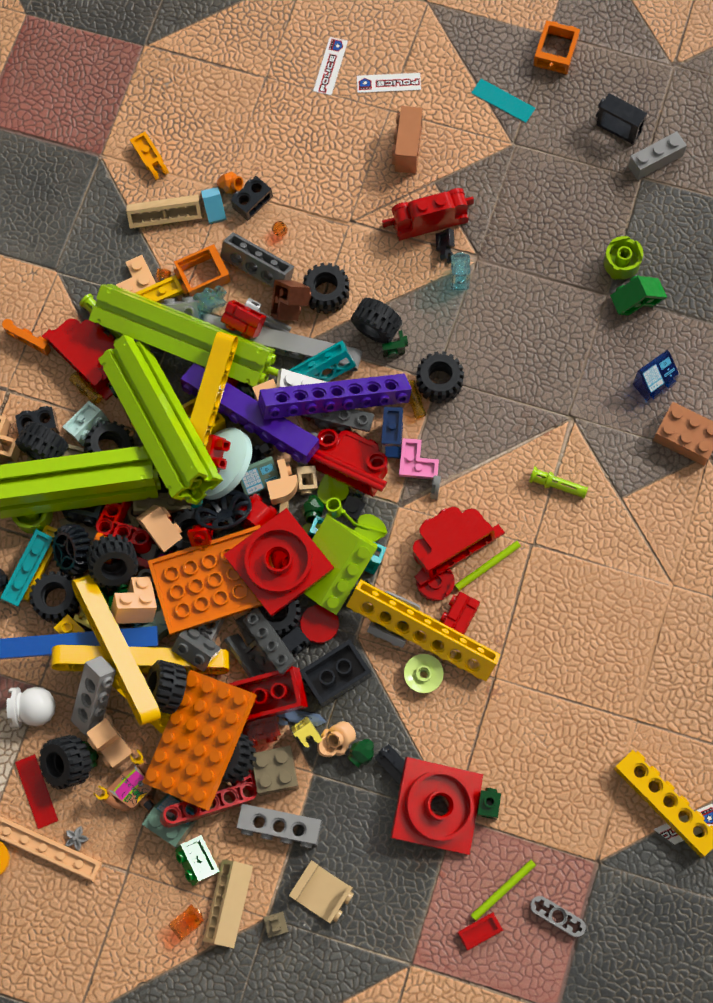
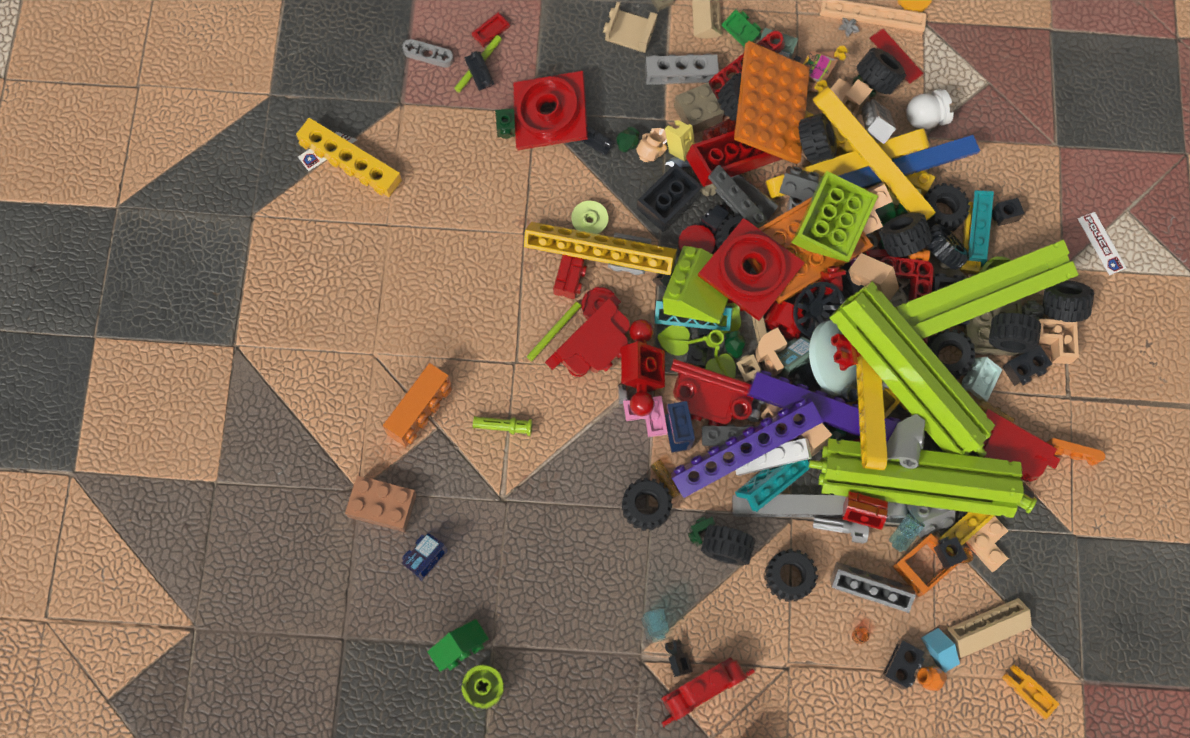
camera: 155 degrees right, 0 degrees up
copper brick [270,279,311,321] -> none
none -> orange piece [382,363,452,447]
none -> black hinge [464,51,495,91]
none -> red brick [621,319,665,416]
none -> lime slope [791,171,878,262]
none -> black hinge [841,387,858,402]
none -> light grey panel [886,414,925,469]
none -> black brick [934,536,968,569]

